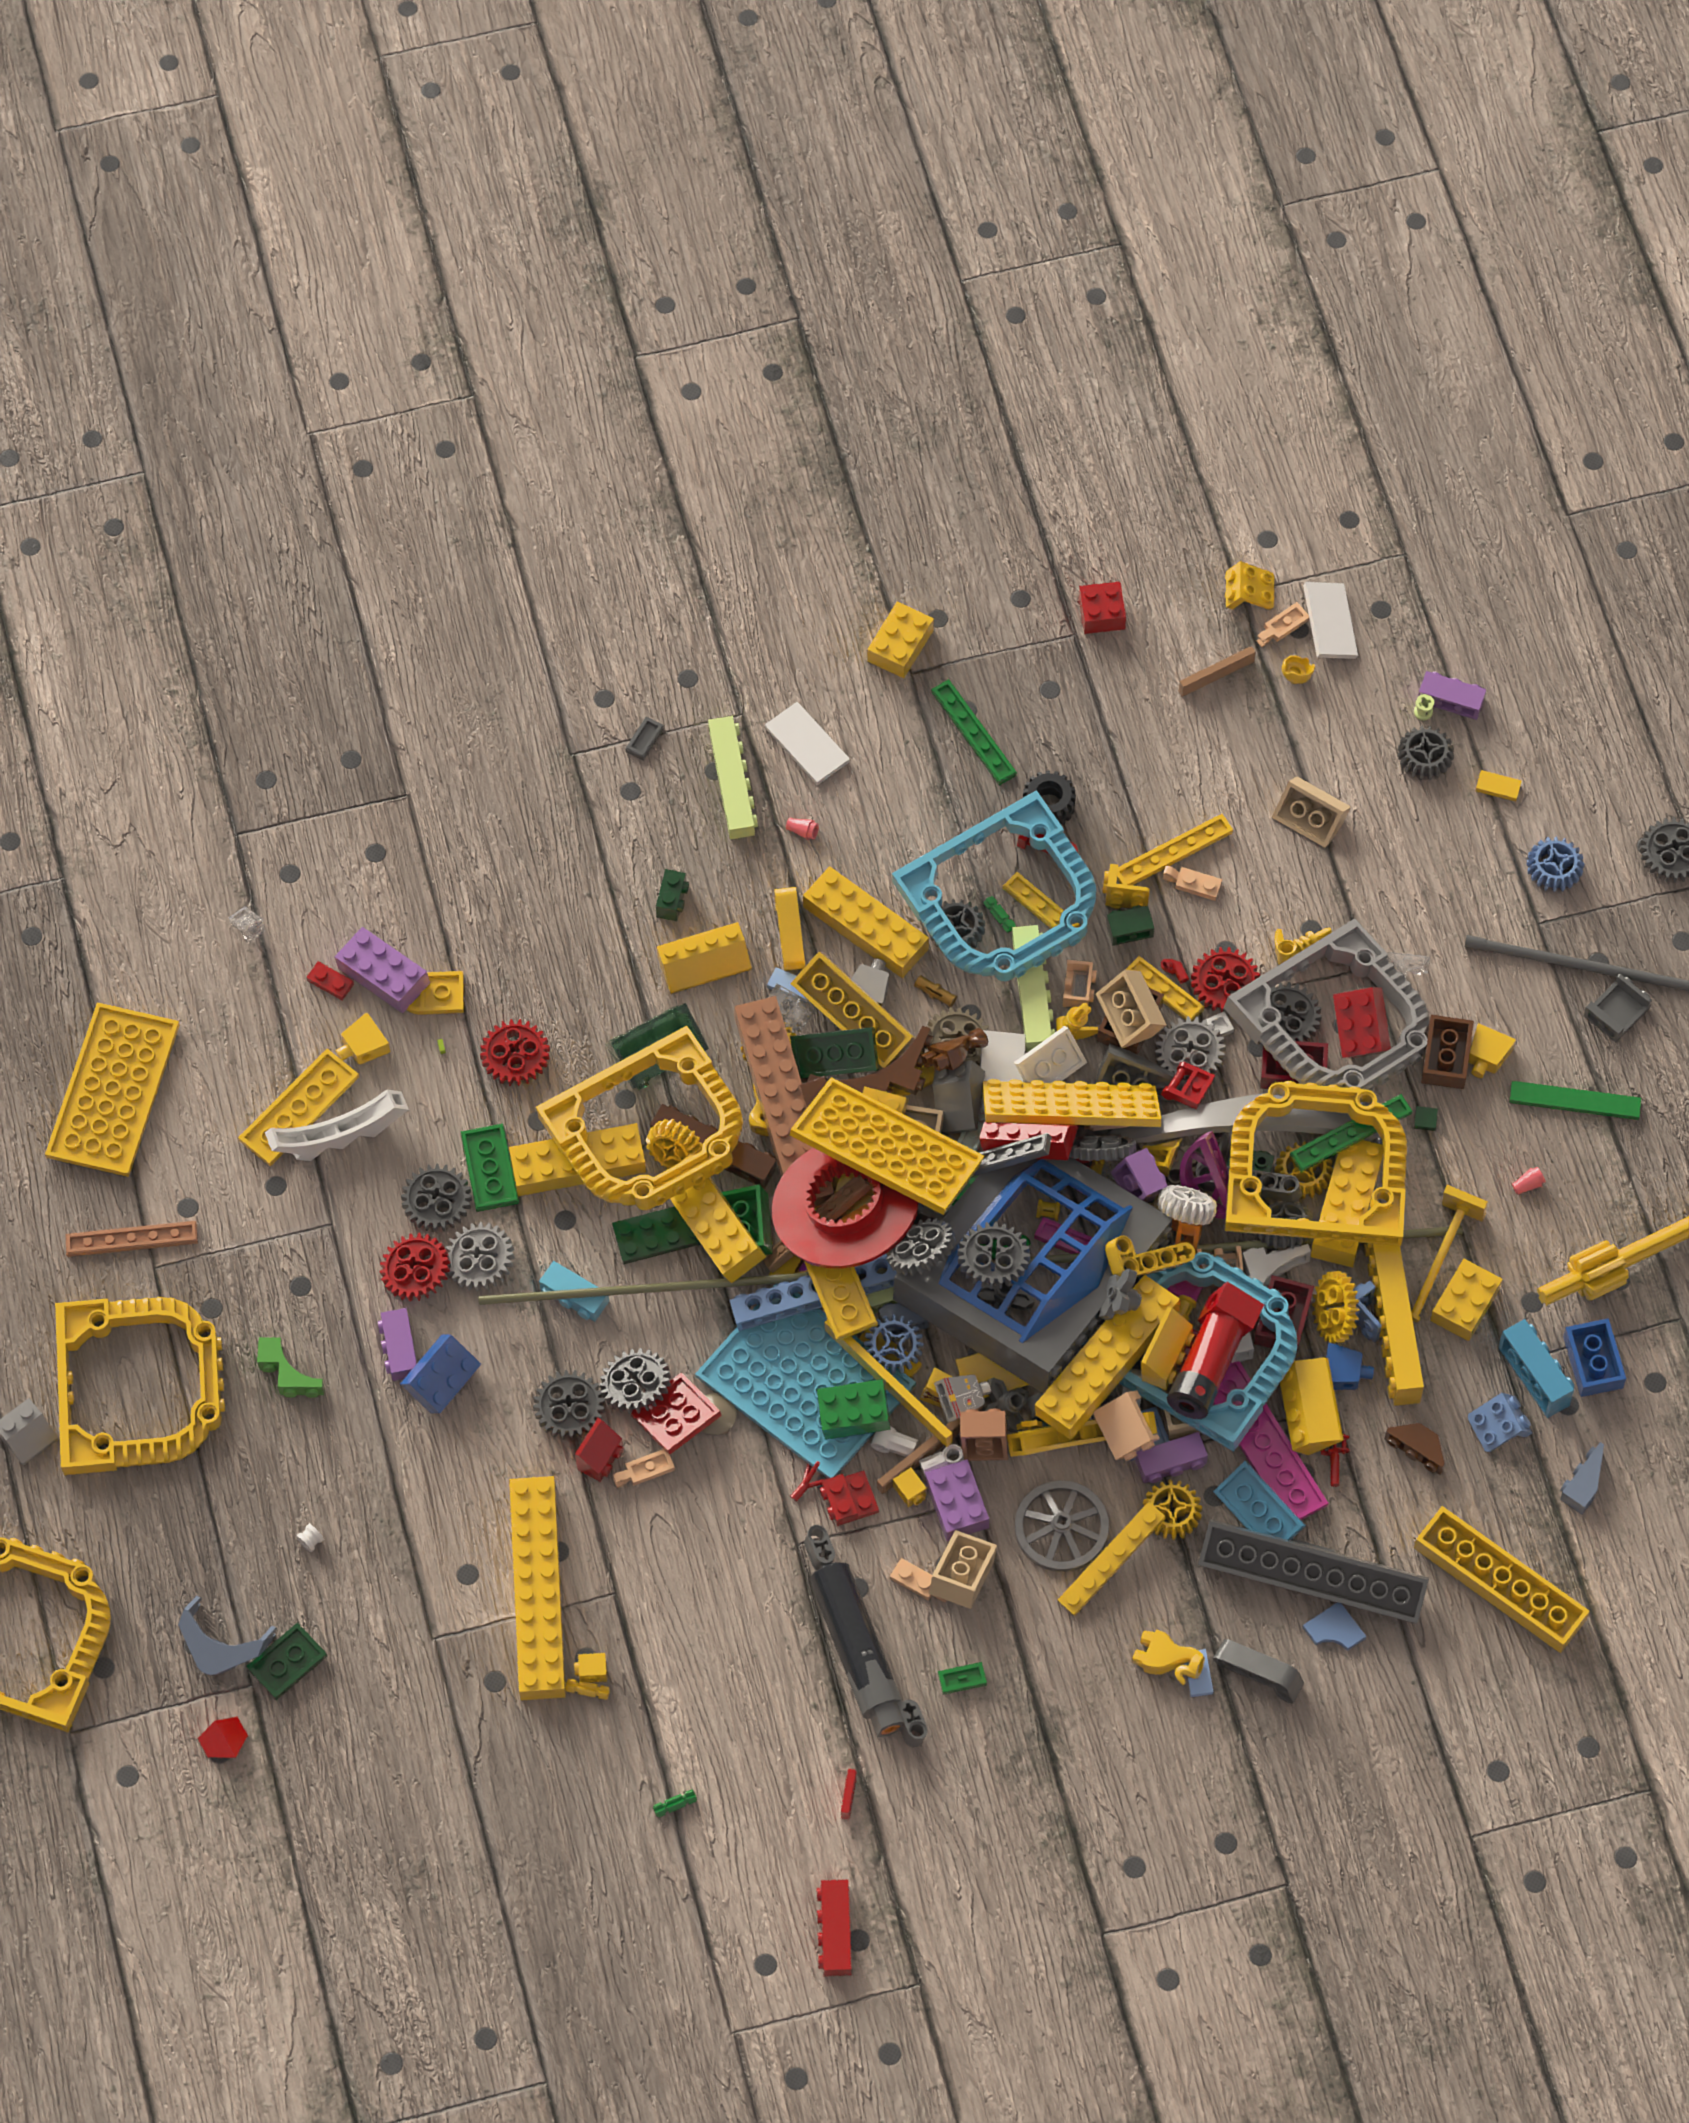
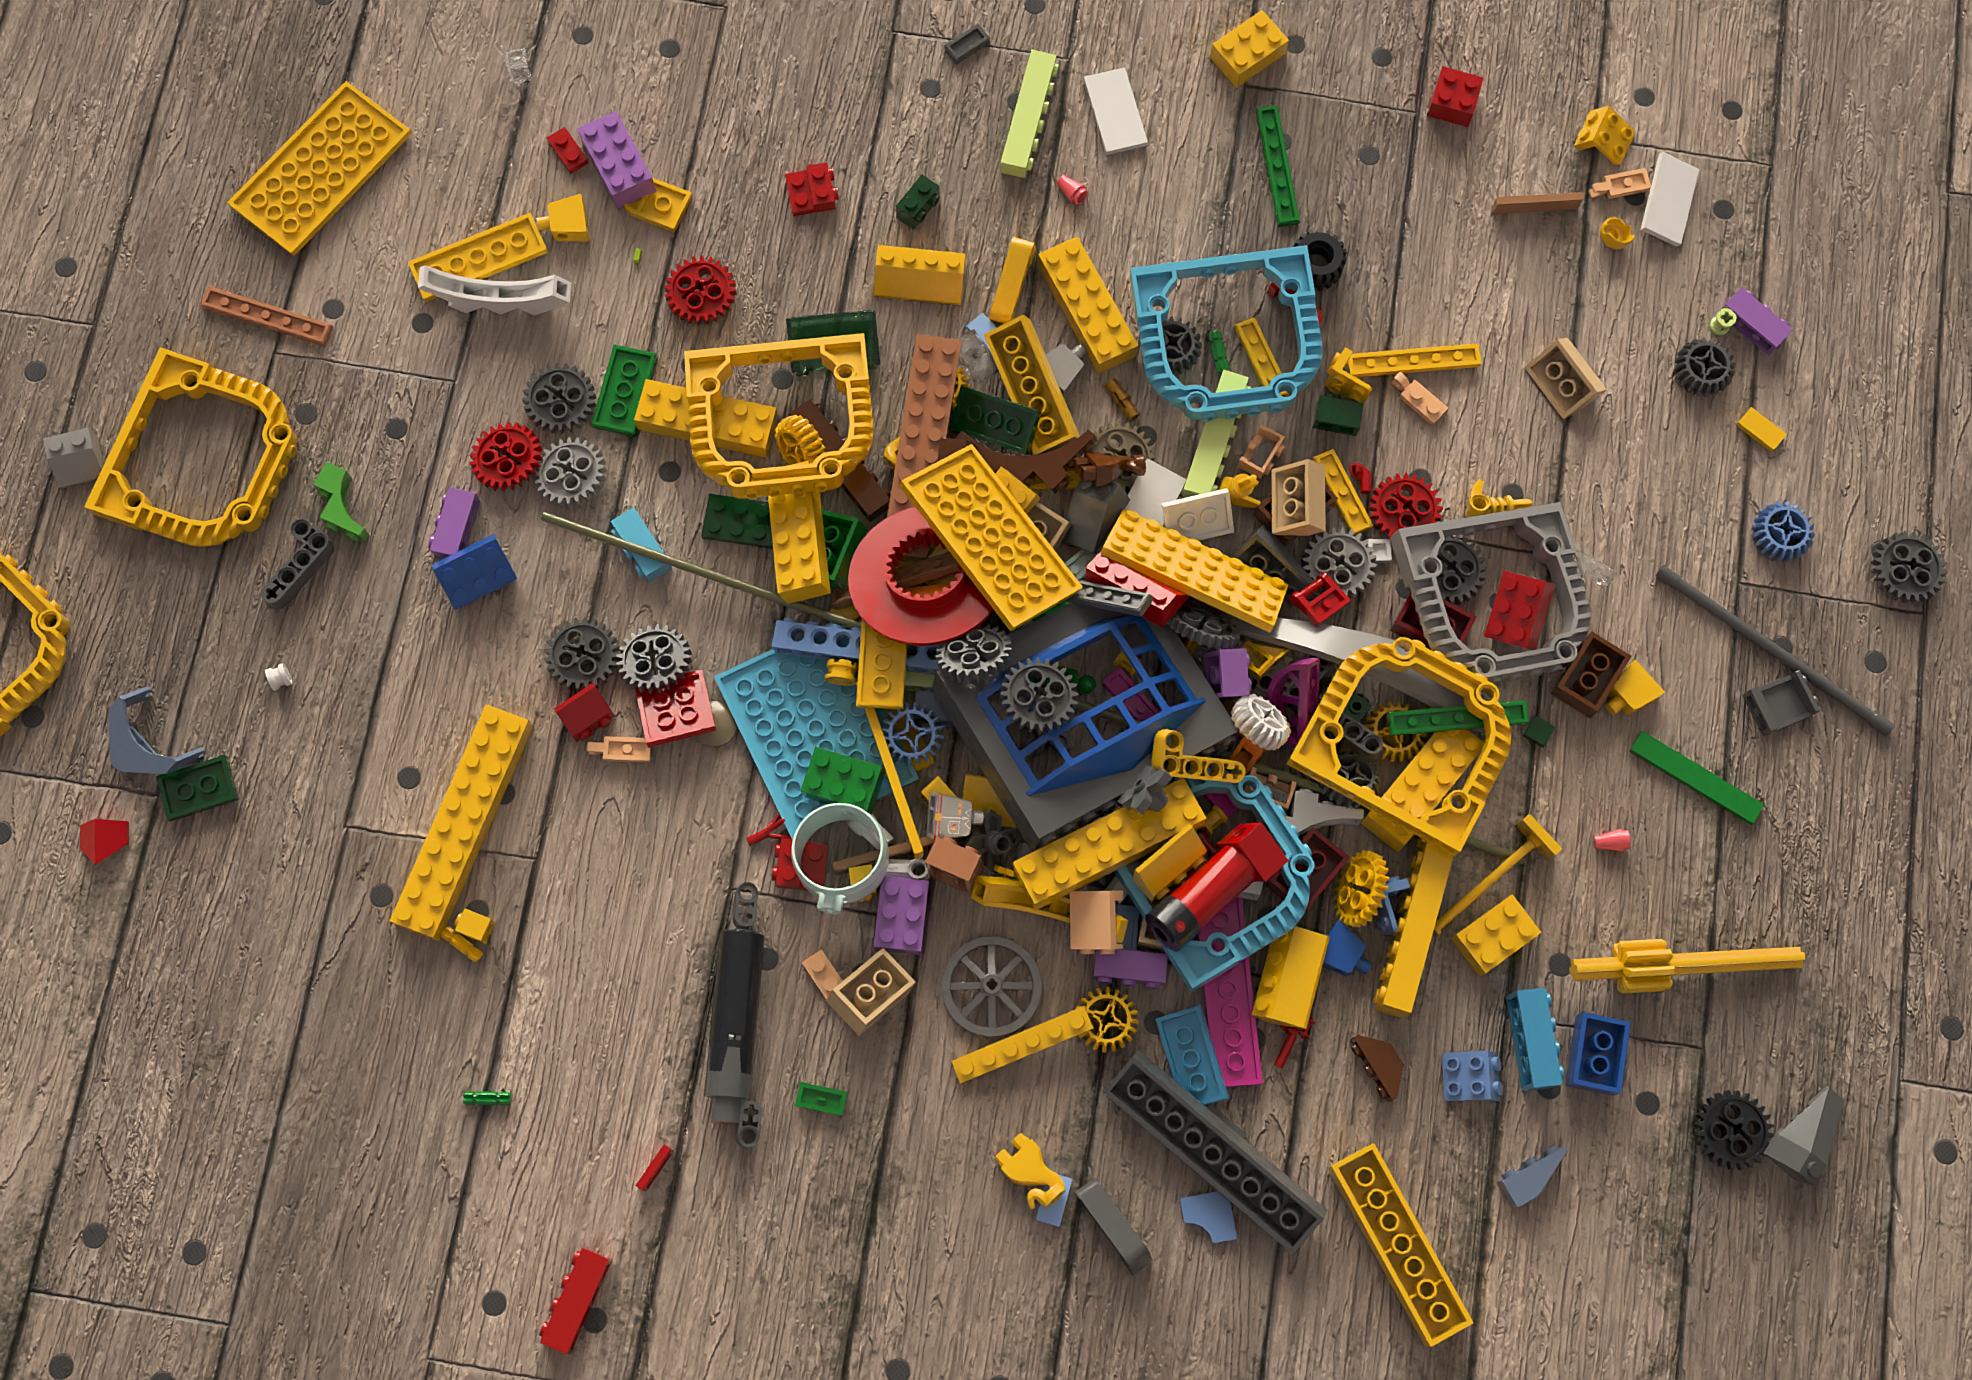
camera: 20 degrees right, 10 degrees up
none -> dark grey beam [261,519,334,610]
none -> red plate [785,162,839,216]
none -> light aqua cylinder [791,803,889,915]
none -> yellow wheel [824,659,859,686]

